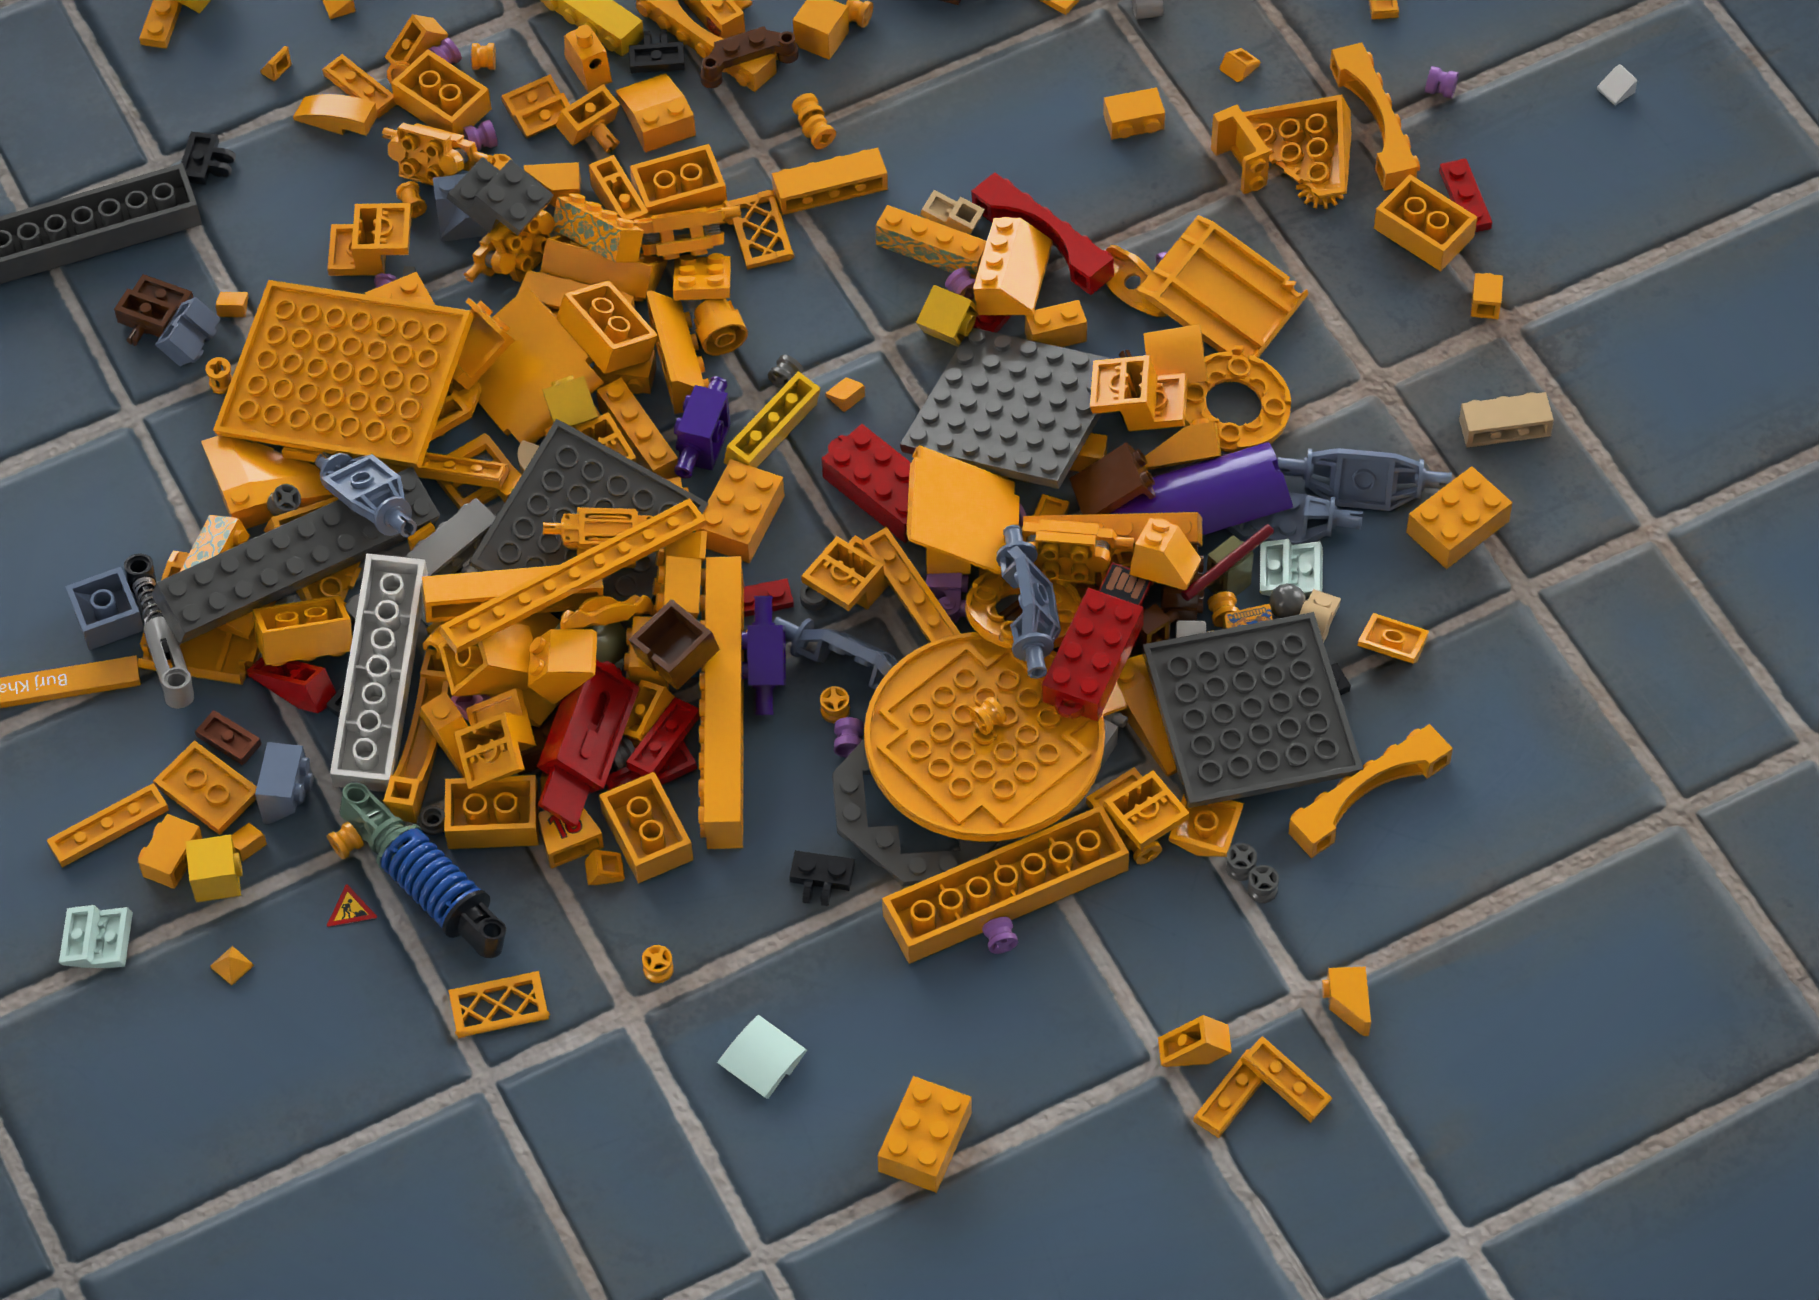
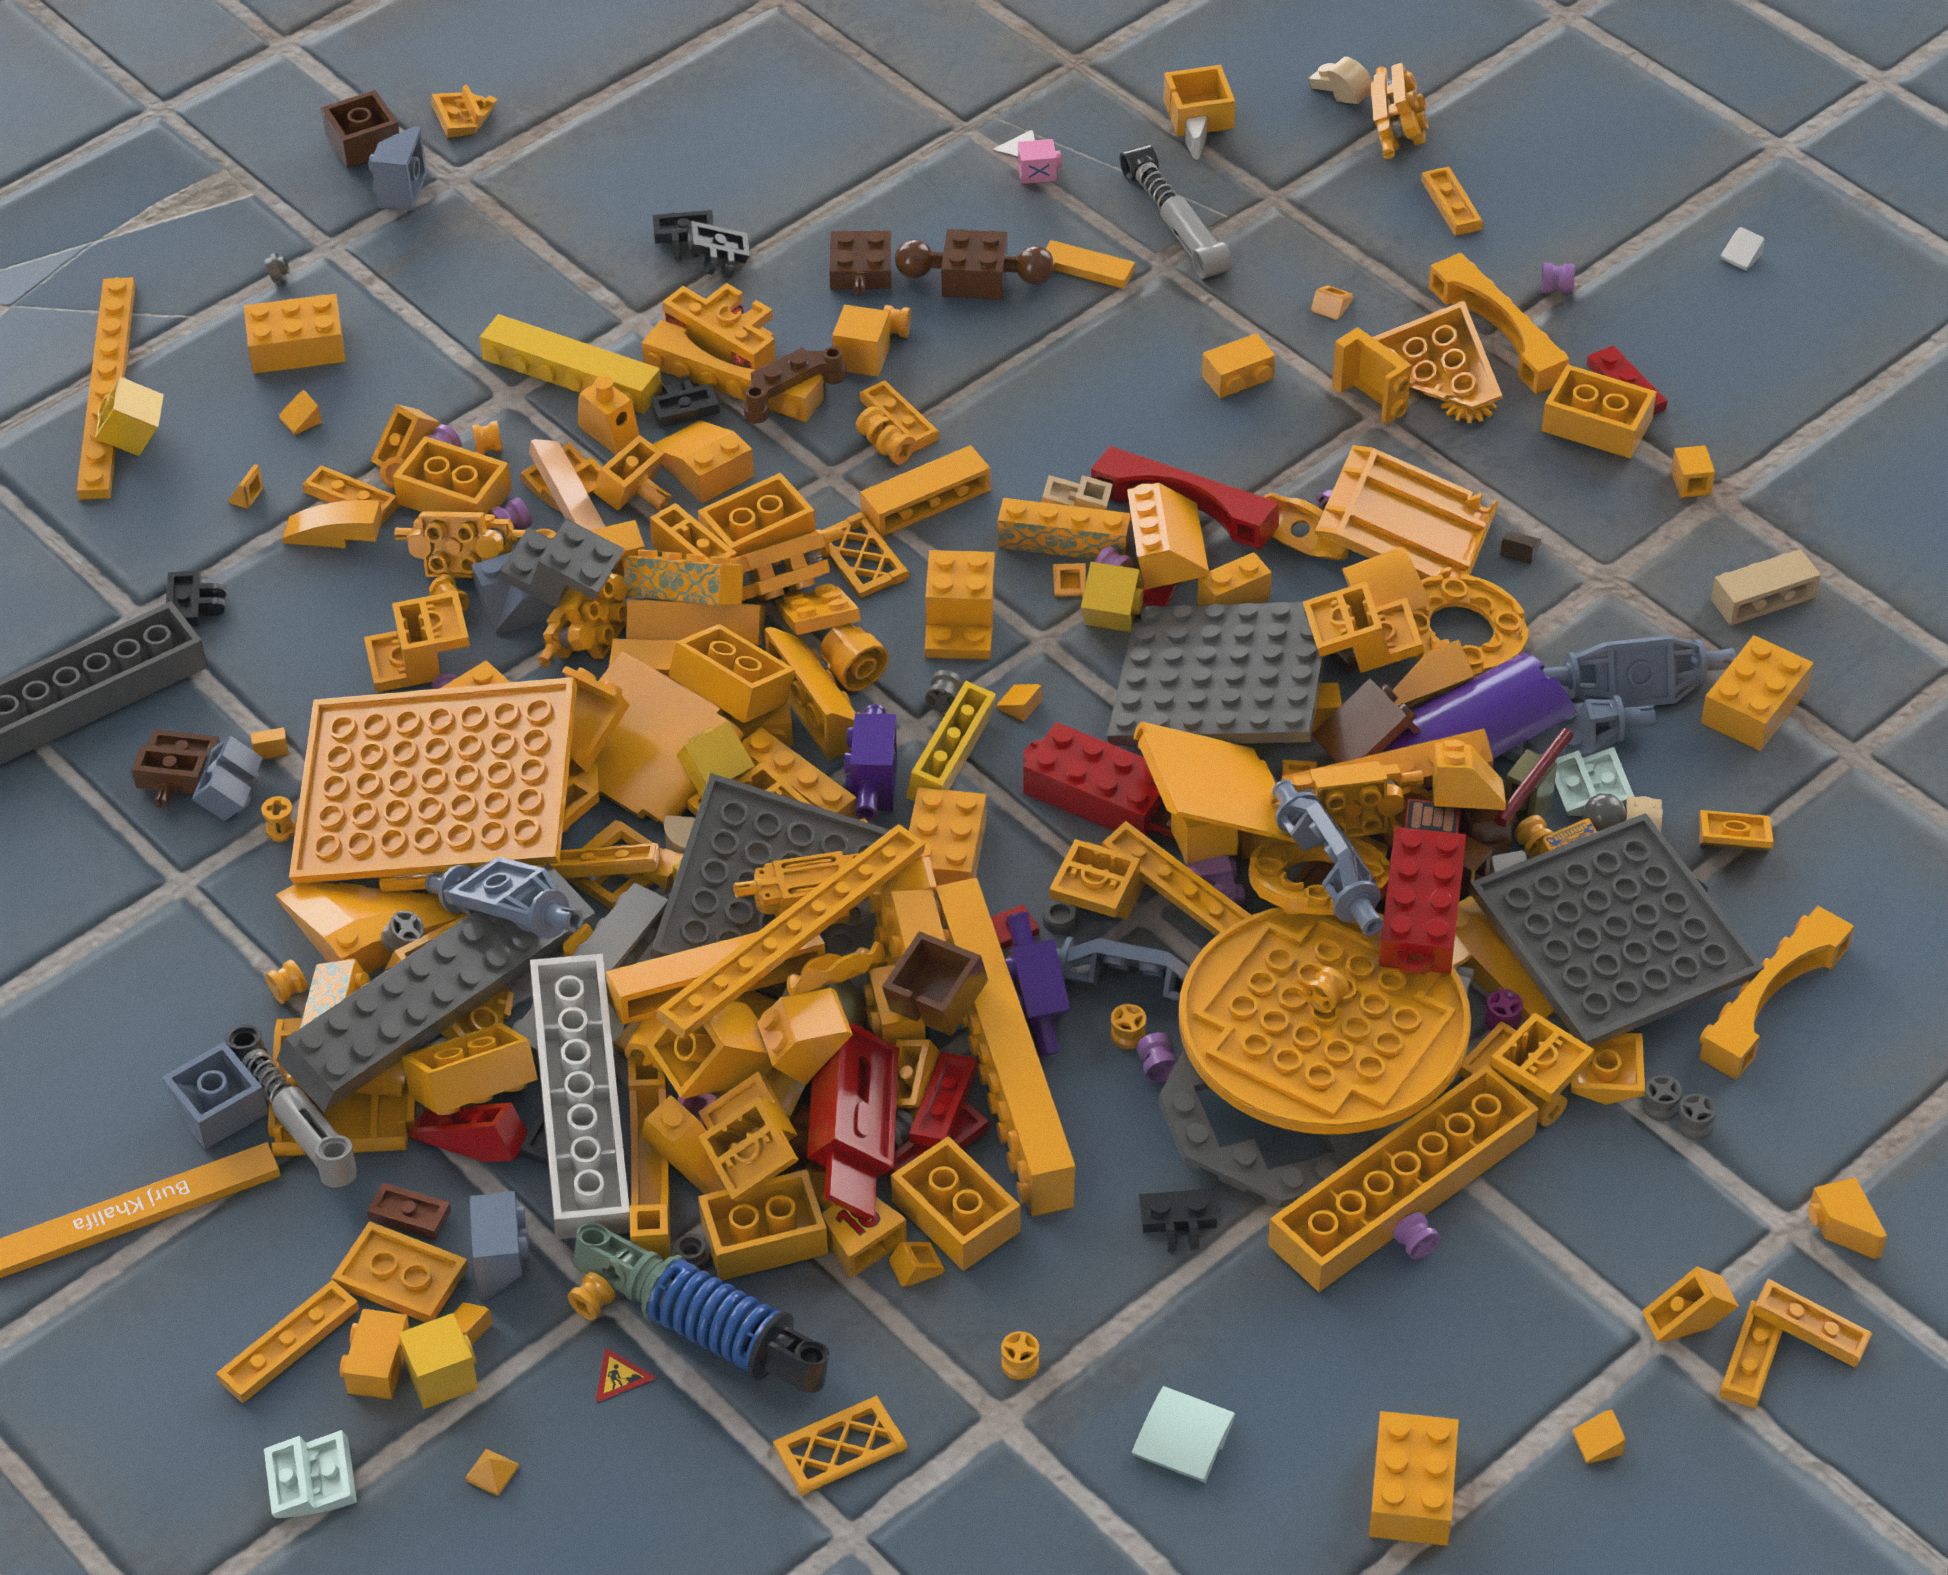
camera: 15 degrees left, 10 degrees down
none -> light orange wheel [265,960,308,1004]
none -> light nougat slope [529,439,606,530]
none -> light orange tile [859,380,939,452]
none -> light orange bracket [924,550,995,660]
none -> light orange slope [1052,563,1086,597]
none -> magenta wheel [1485,989,1523,1031]
none -> dark brown slope [1500,531,1541,564]
none -> light orange slope [1572,1409,1626,1464]

